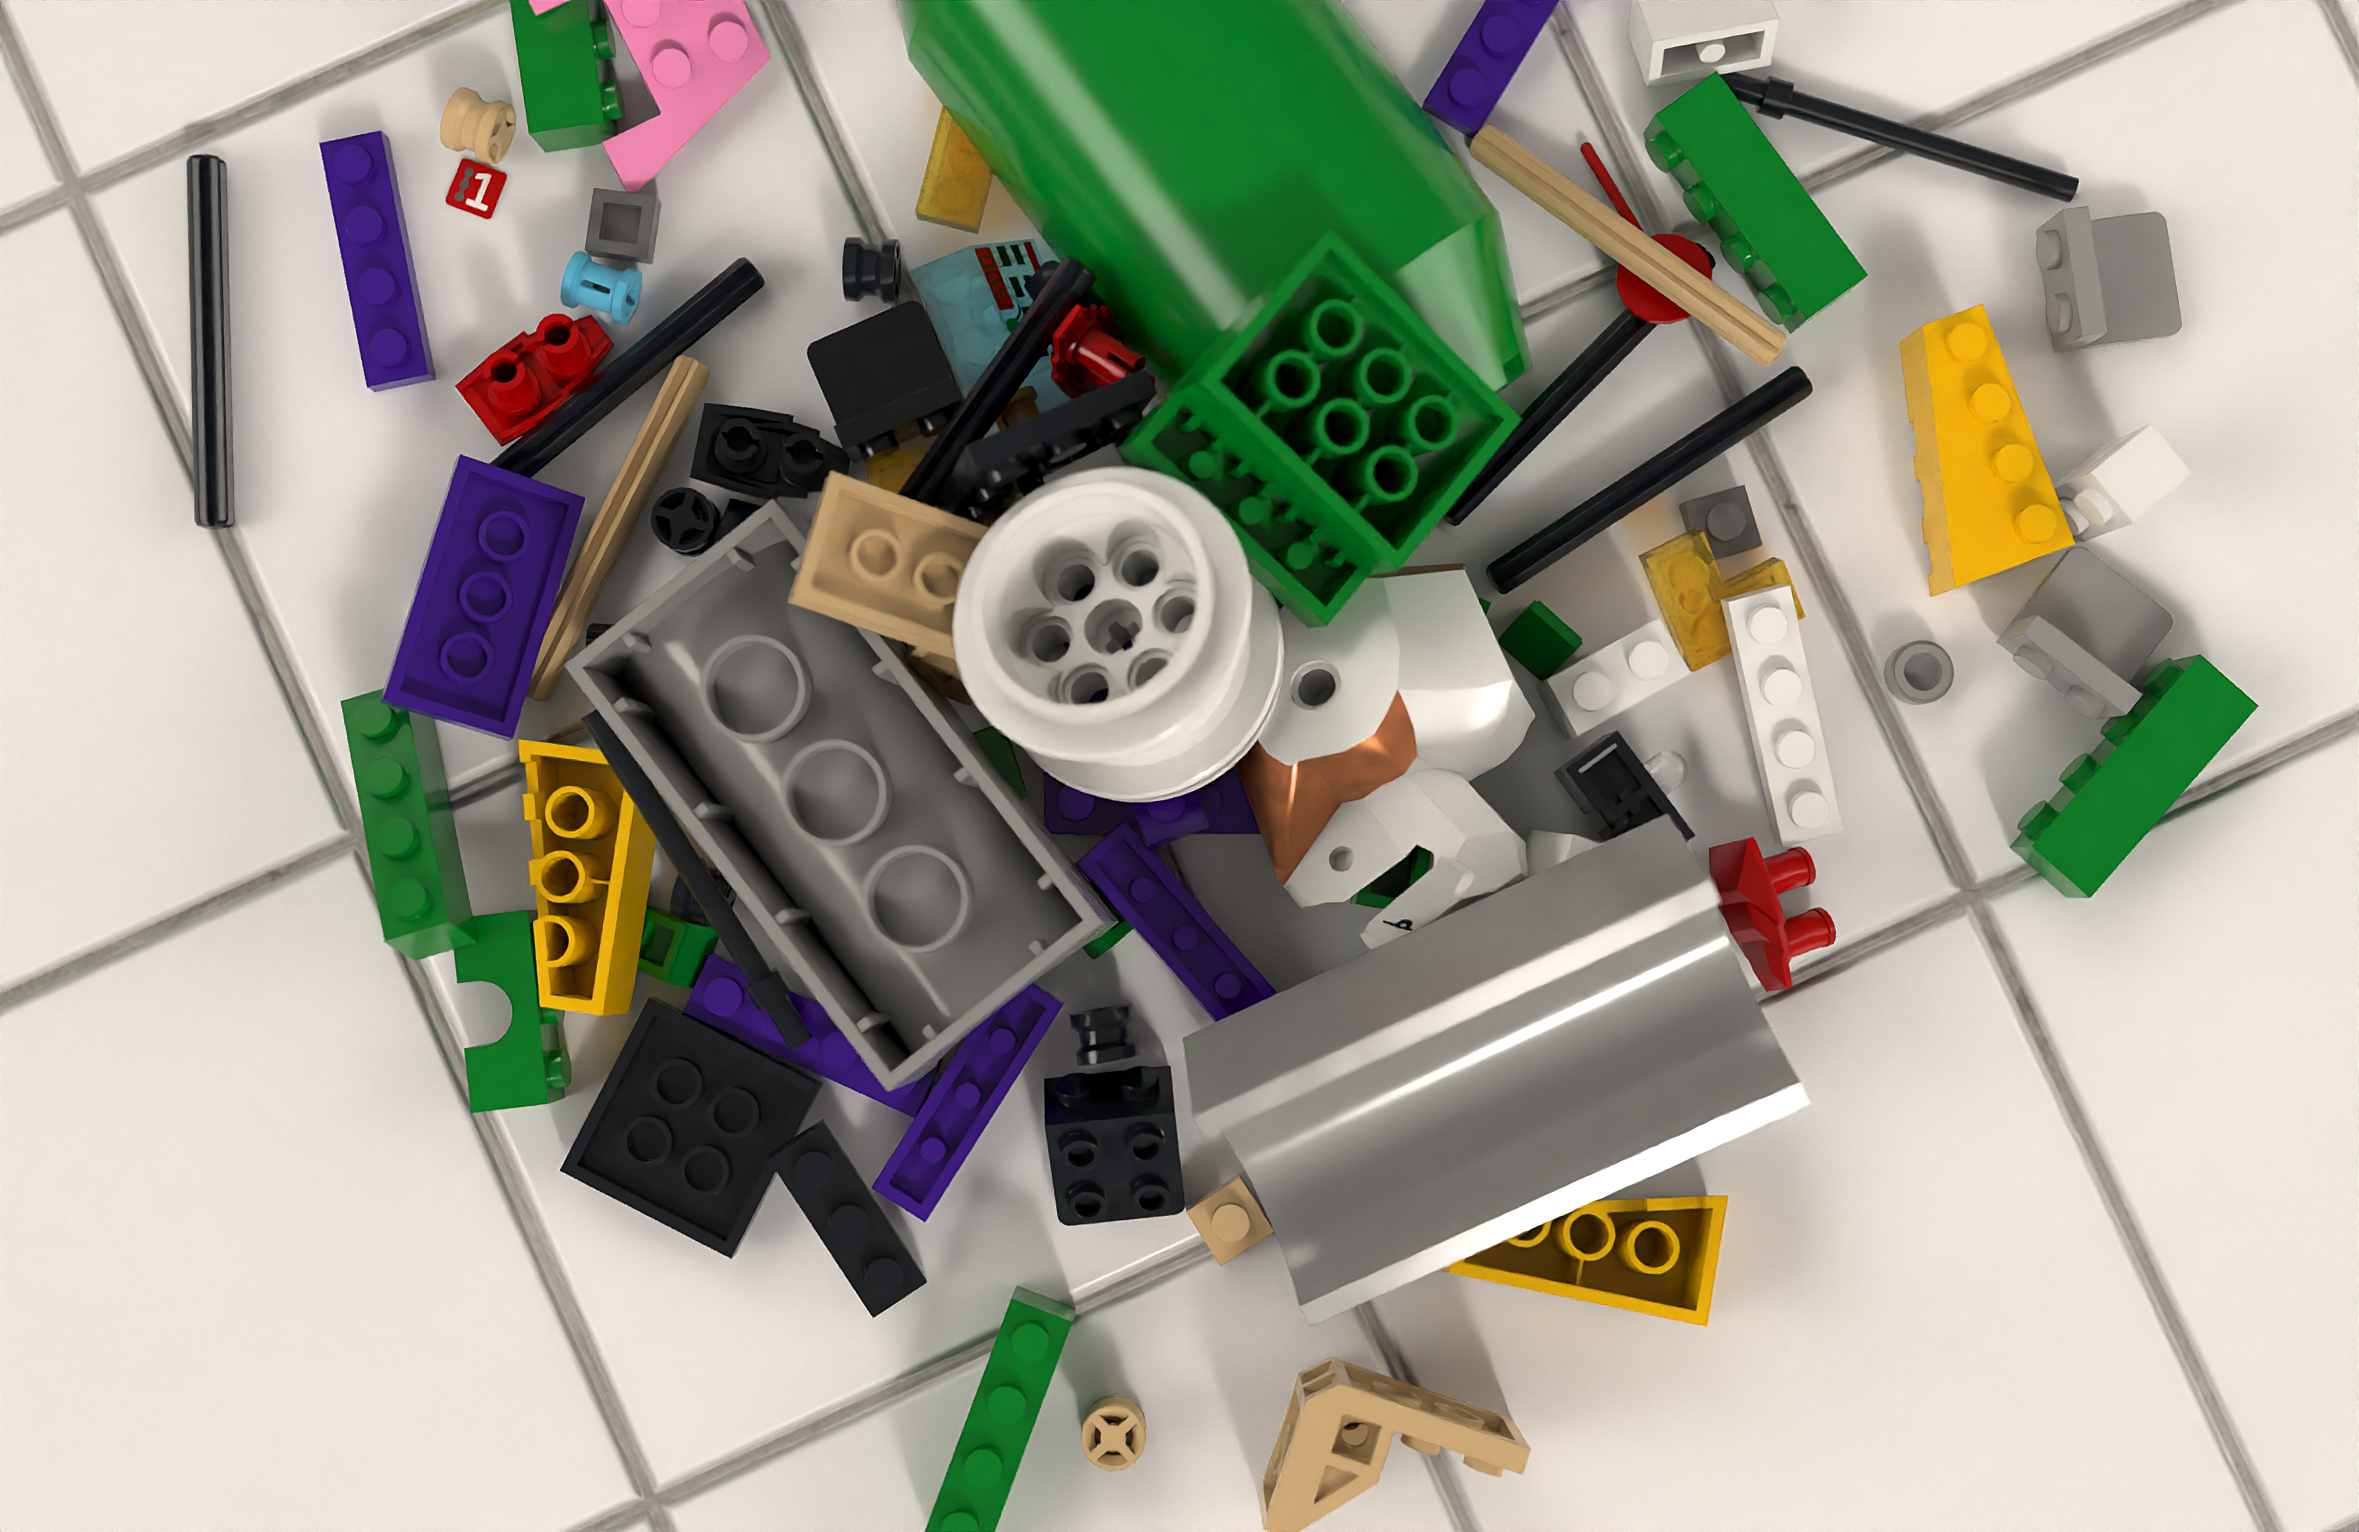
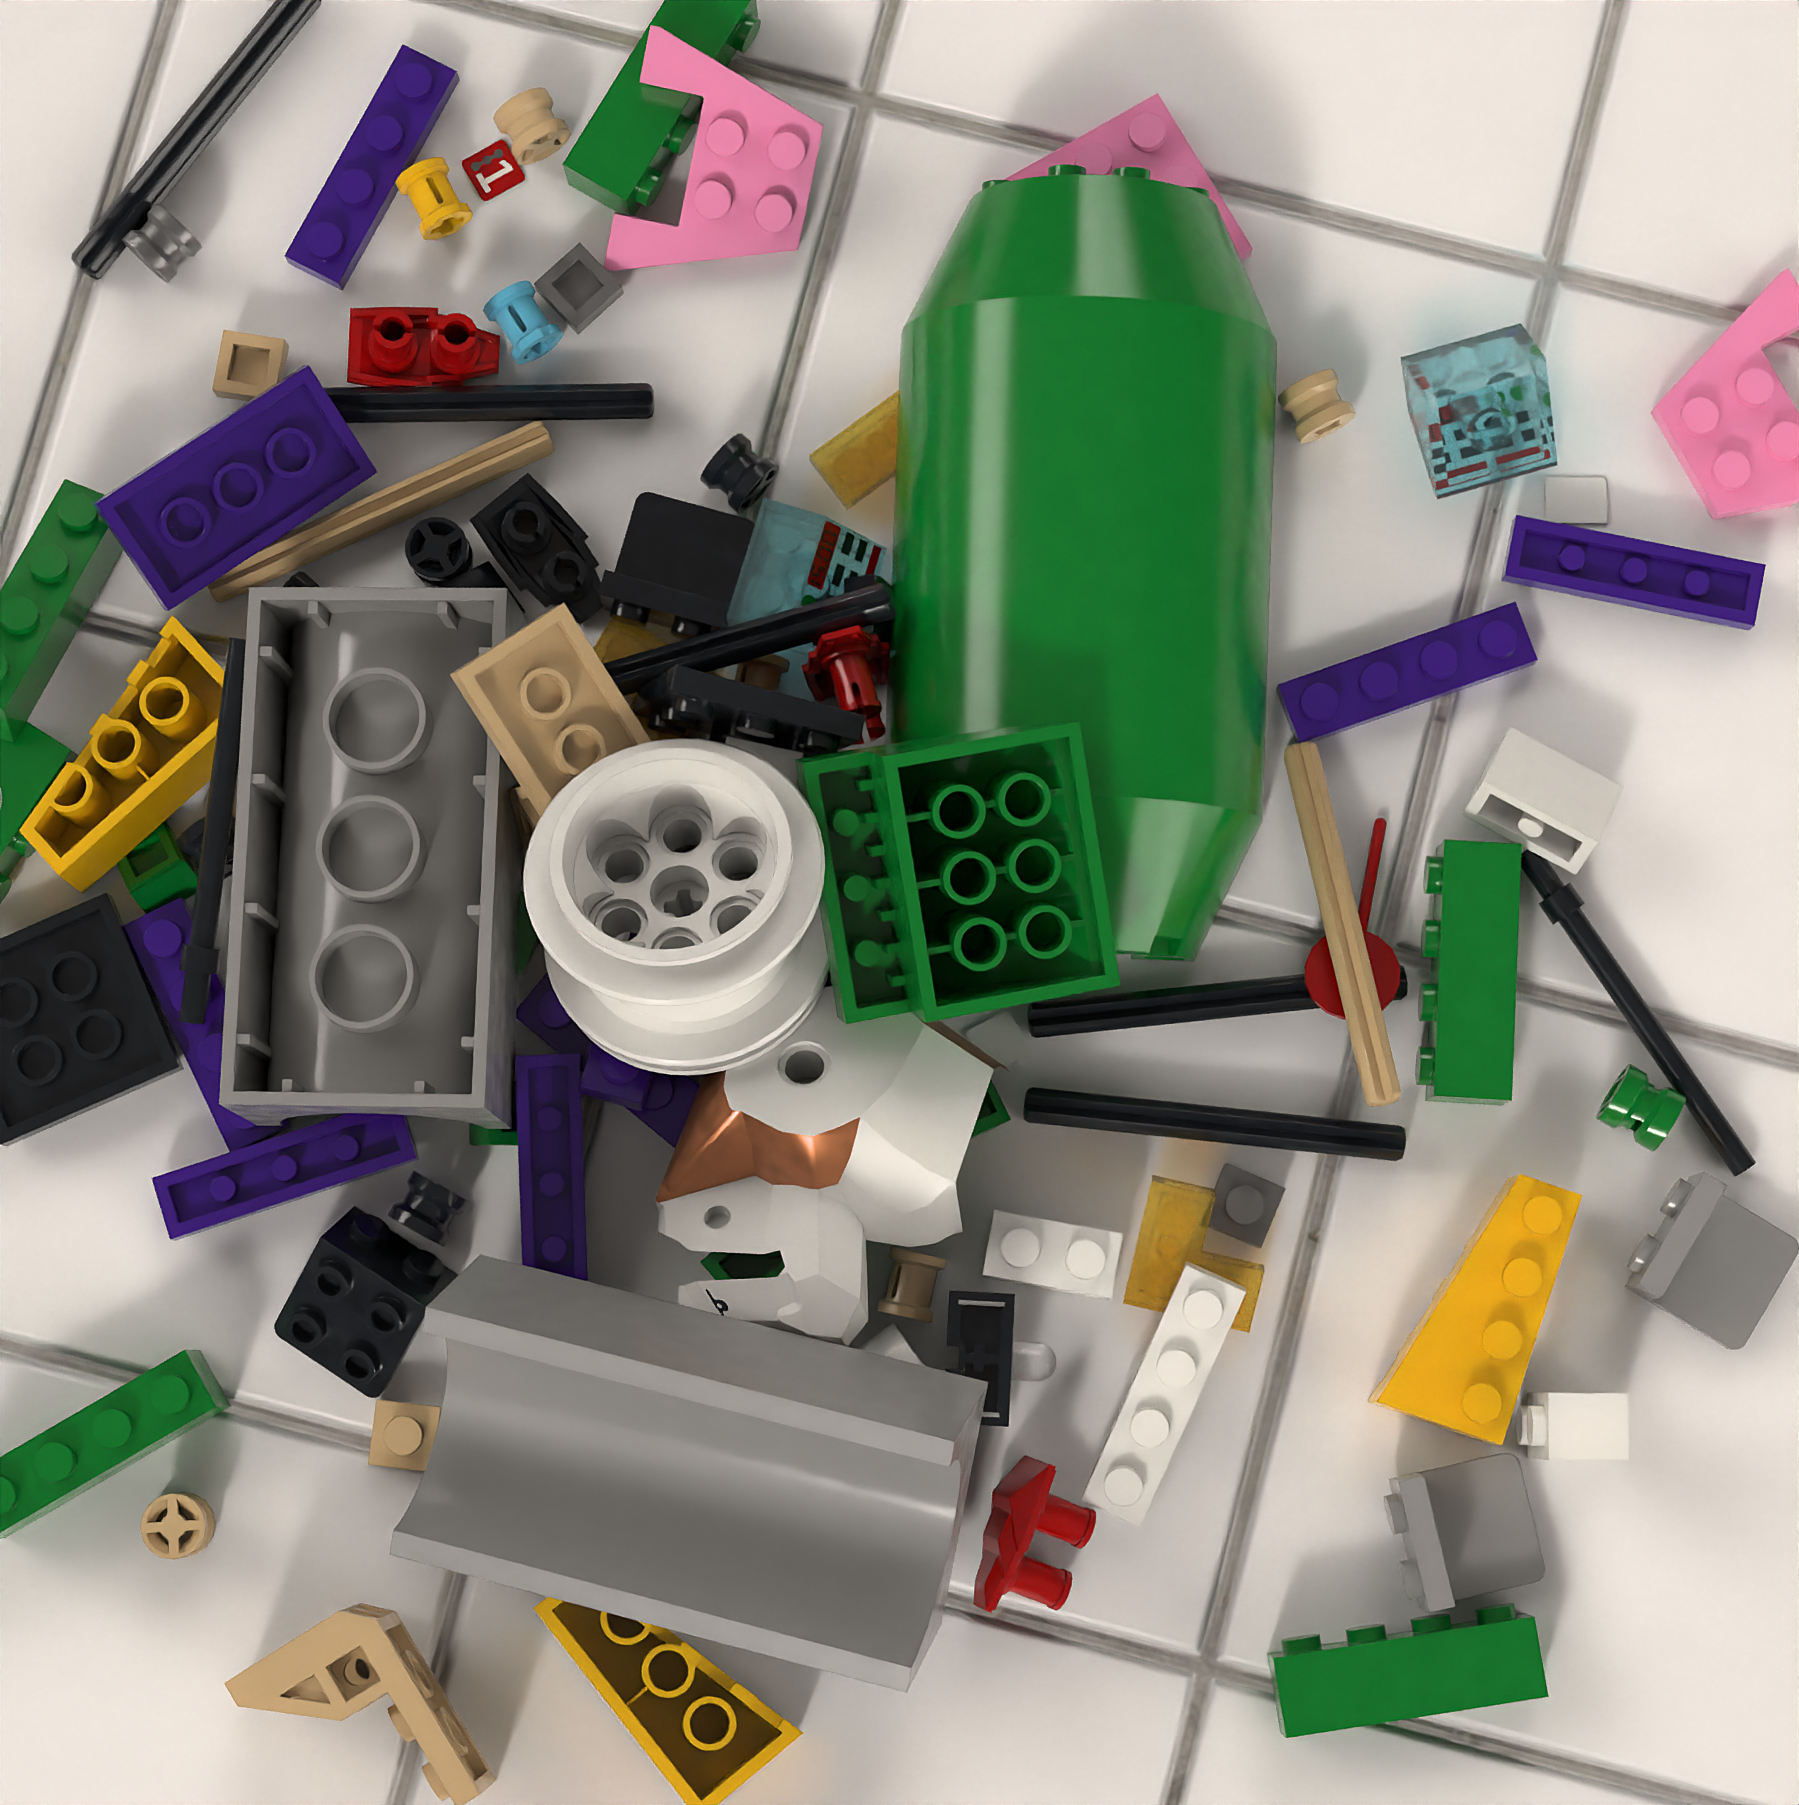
camera: 45 degrees right, 5 degrees down
black plate [768,1119,928,1318] -> none
green slope [1498,600,1583,680] -> none
light grey tile [1884,640,1954,705] -> none
none -> flat silver wheel [122,204,202,283]
none -> tan plate [212,330,289,401]
none -> yellow bush [395,157,473,240]
none -> tan bush [877,1247,947,1323]
none -> green wheel [1596,1064,1686,1152]

